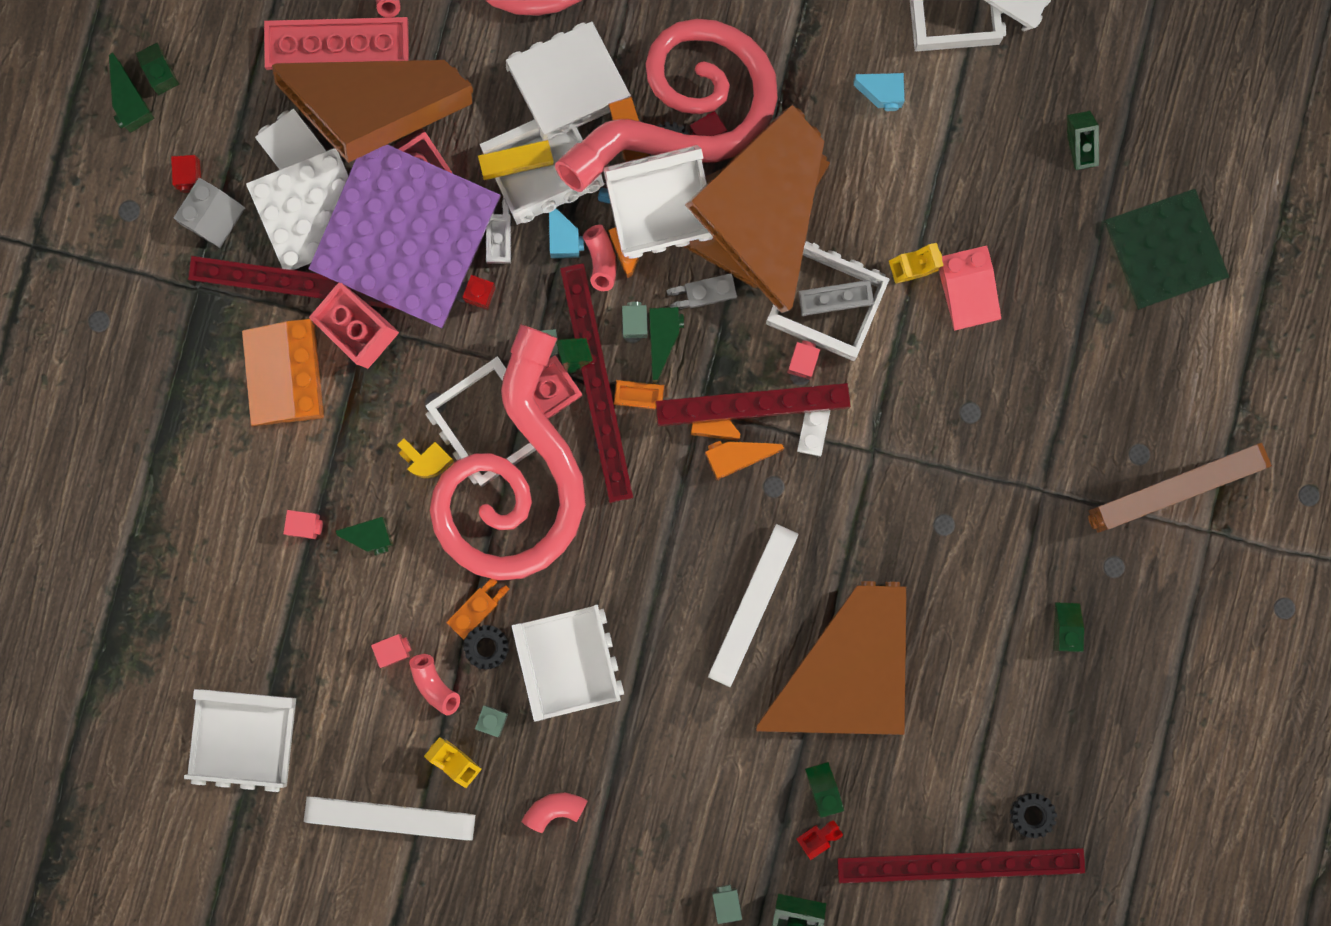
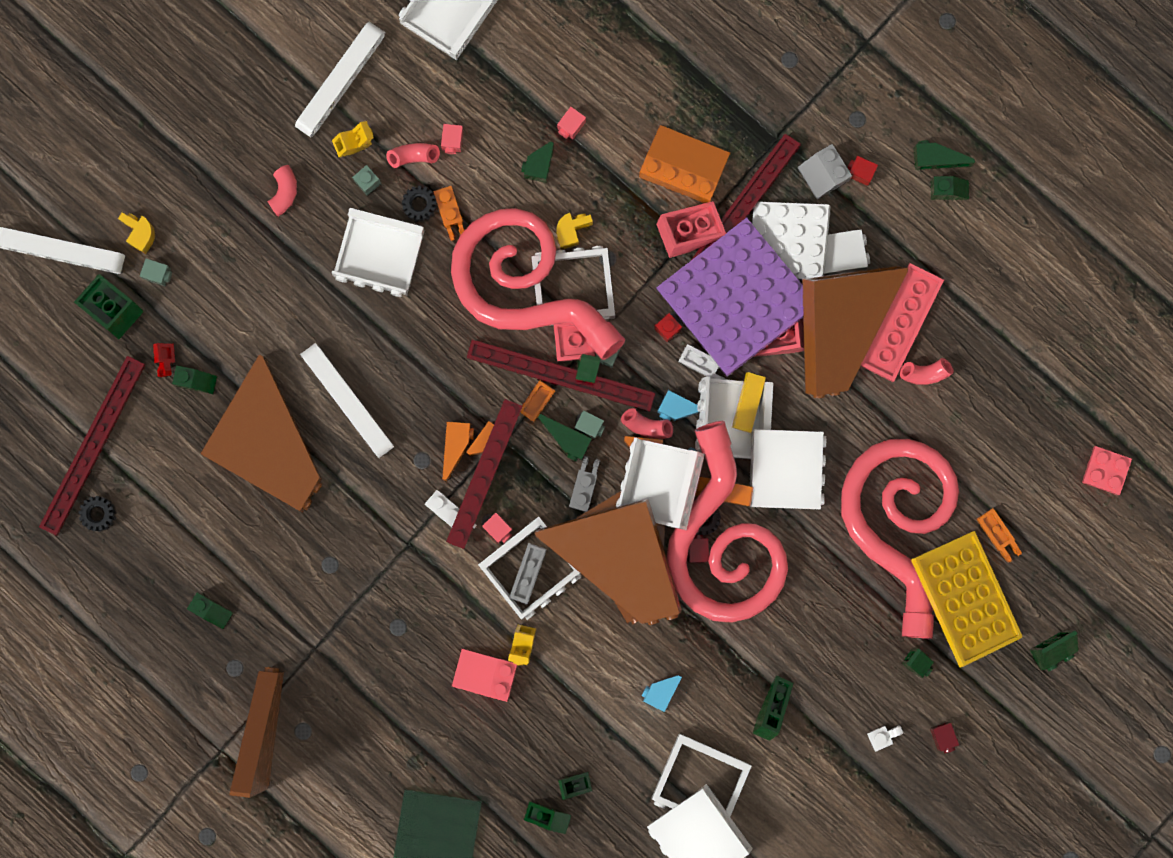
camera: 125 degrees right, 0 degrees up
none -> dark green slope [558,772,592,800]

